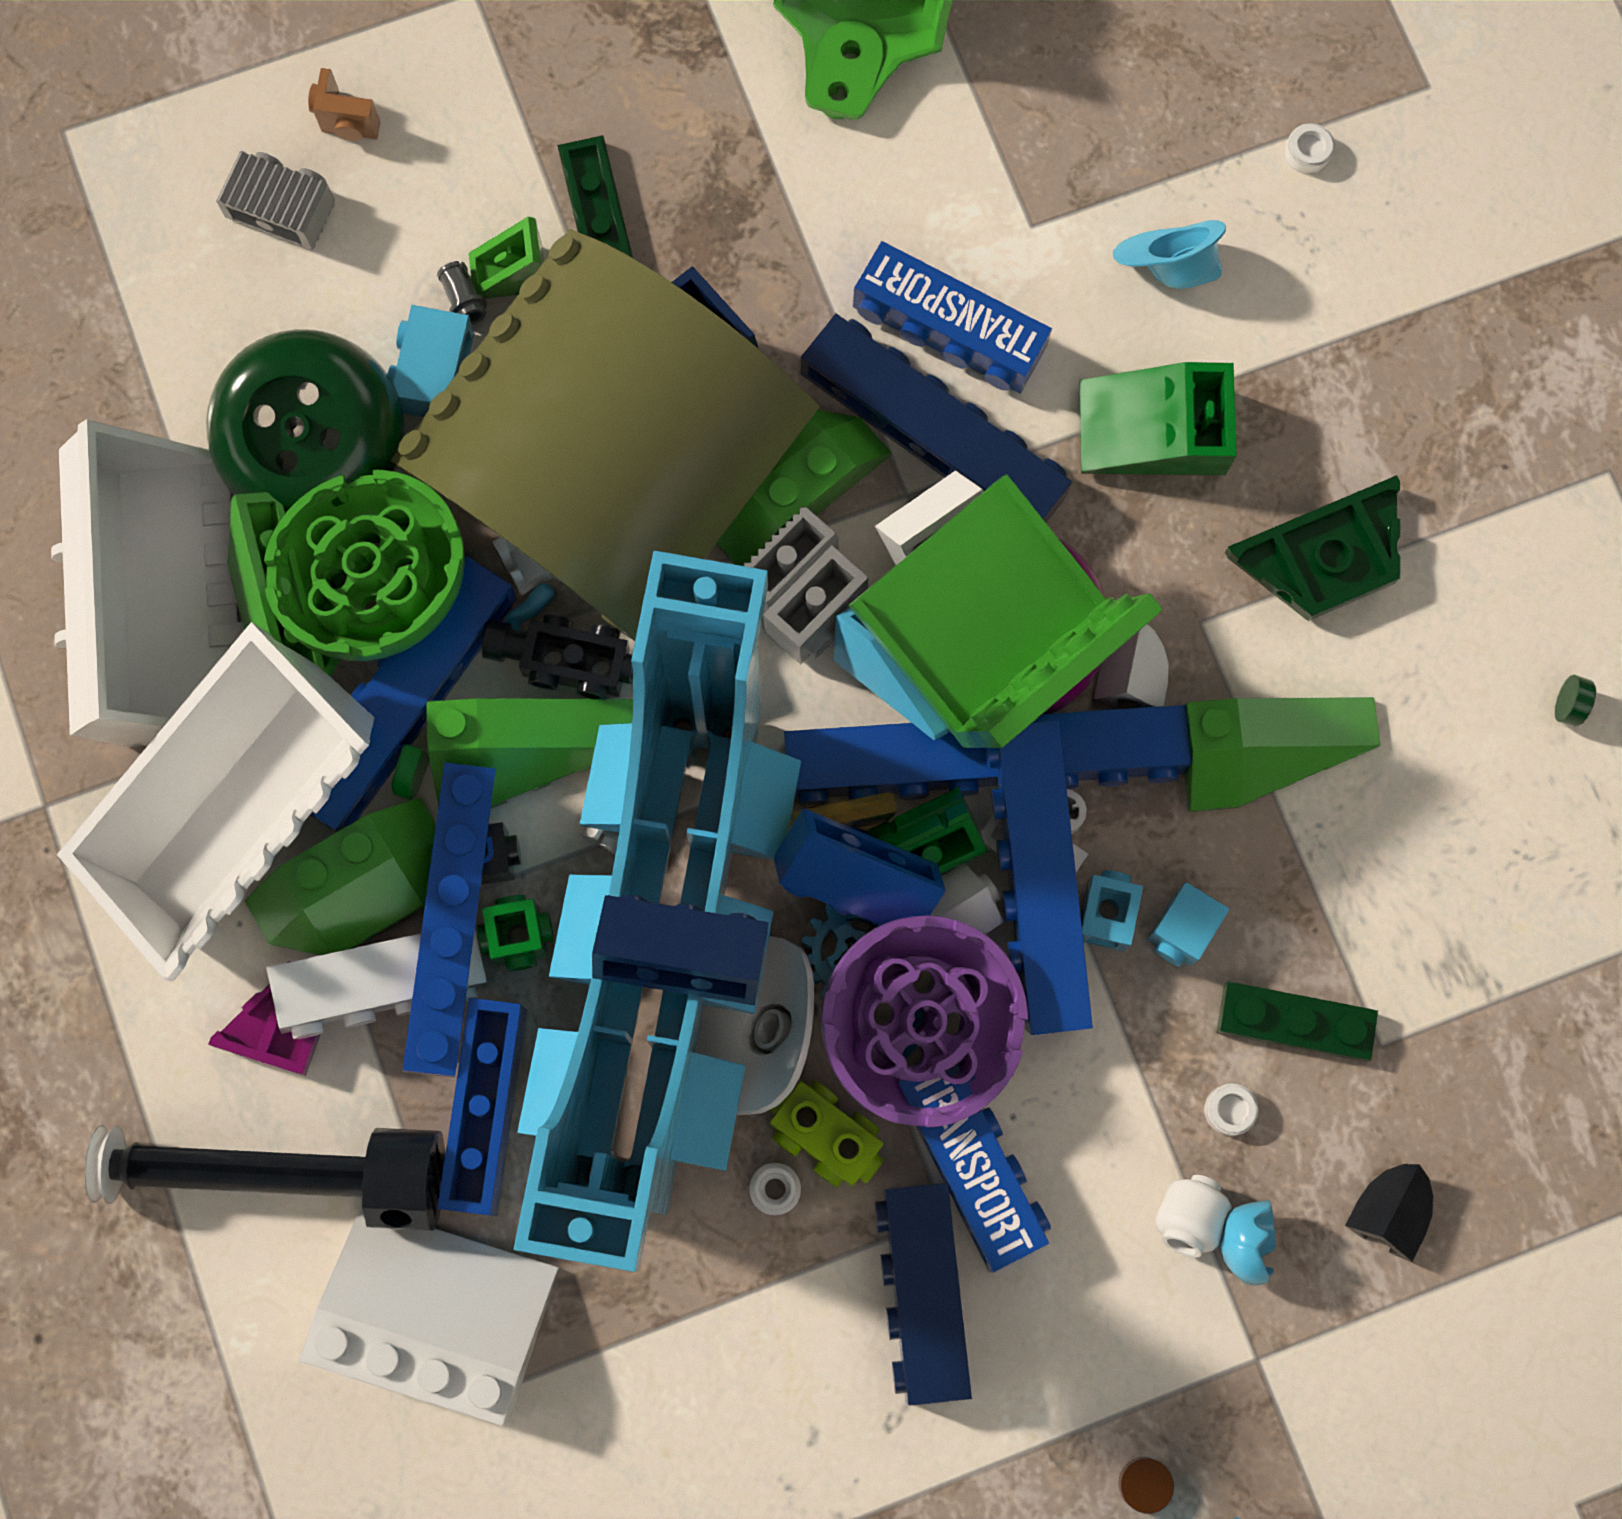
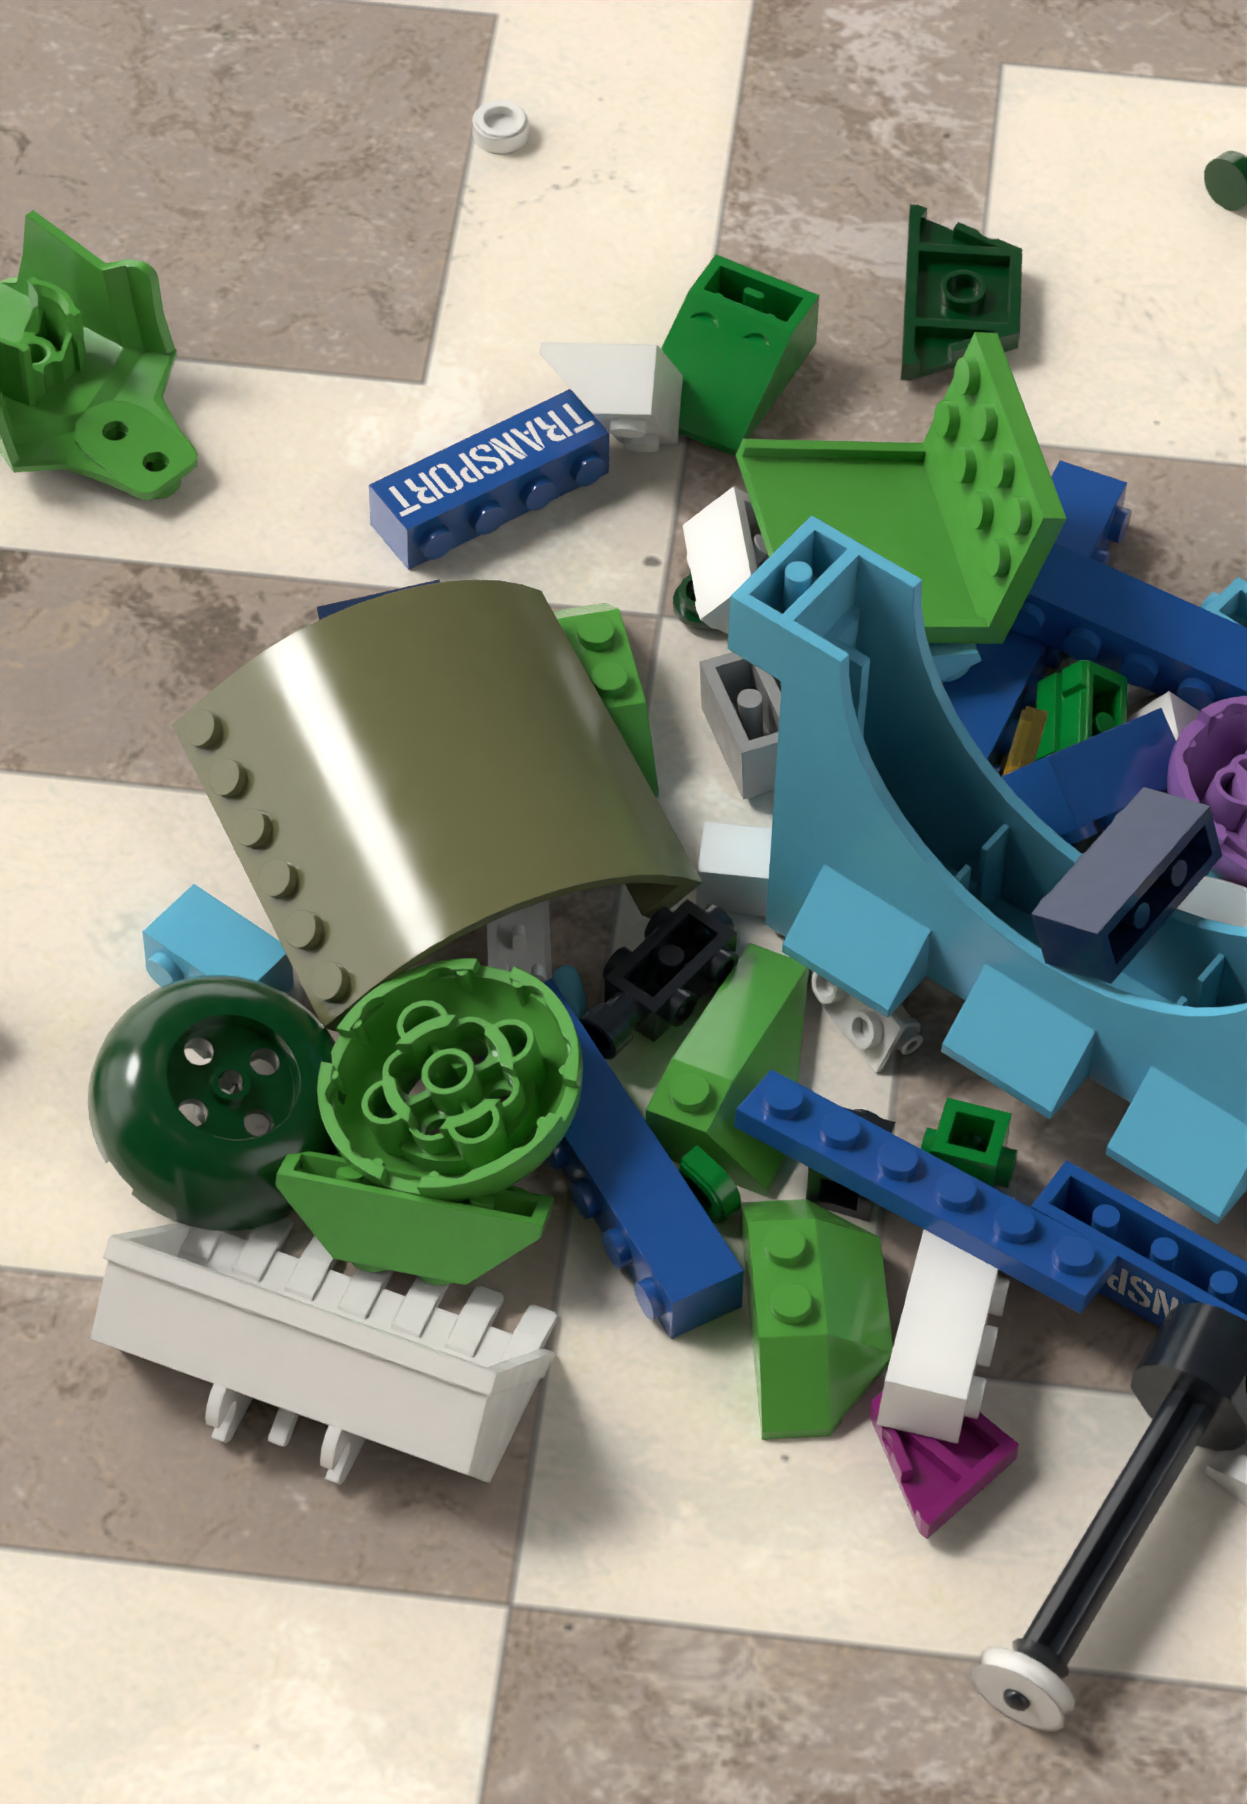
camera: 60 degrees left, 25 degrees down
white piece [57,622,374,982] -> none
dark grey pin [437,261,487,325] -> none
bright green slope [468,216,544,299] -> none
dark green tile [557,135,633,258] -> none
light grey brick [744,507,840,614] -> none
dark blue brick [800,313,1072,523] -> none
medium azure piece [1113,220,1226,289] -> none
bright green wedge [1184,697,1381,812] -> none
none -> white slope [539,342,683,452]

